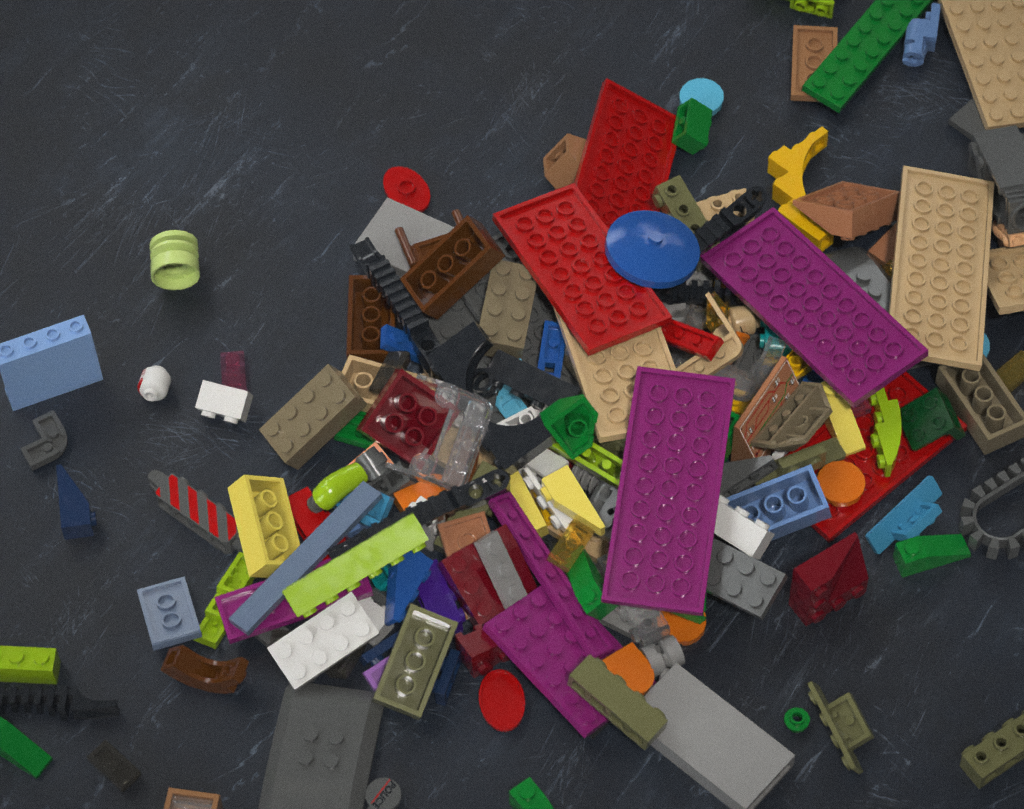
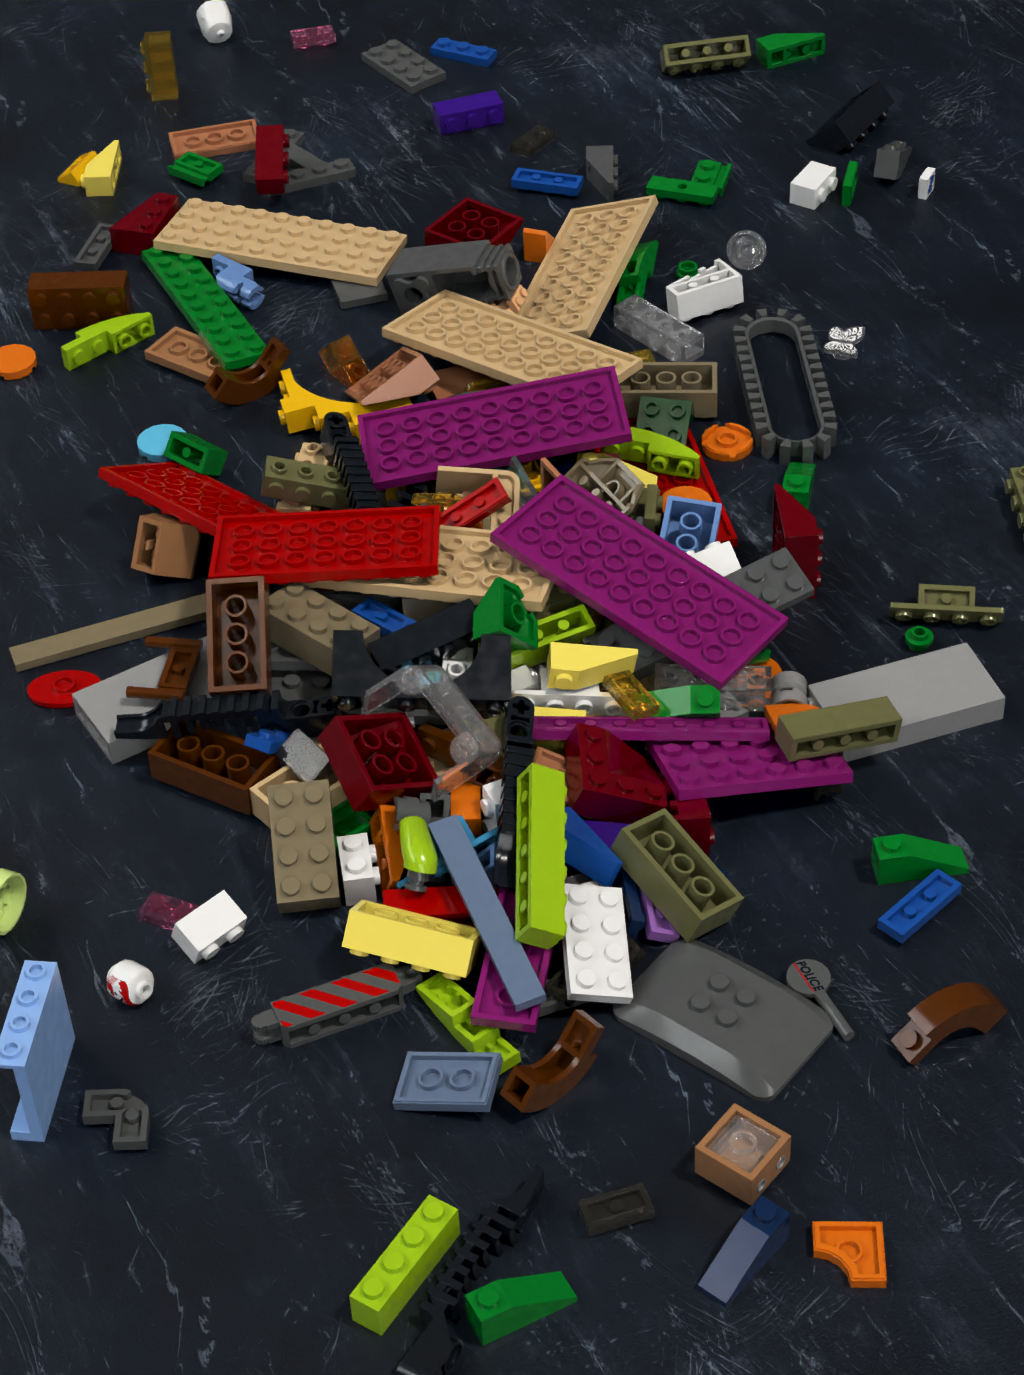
camera: 60 degrees left, 15 degrees down
dark blue slope [56,464,98,540] -> none
light grey plate [474,531,527,609] -> none
red piece [479,669,525,732] -> none
blue dish [605,210,700,289] -> none
dark azure bracket [865,476,942,554] -> none
none -> dark tan tile [9,593,206,672]
none -> reddish brown arch [204,336,291,405]
none -> clear orange slope [318,334,369,388]
none -> white brick [337,833,381,906]
none -> orange tile [702,423,753,462]

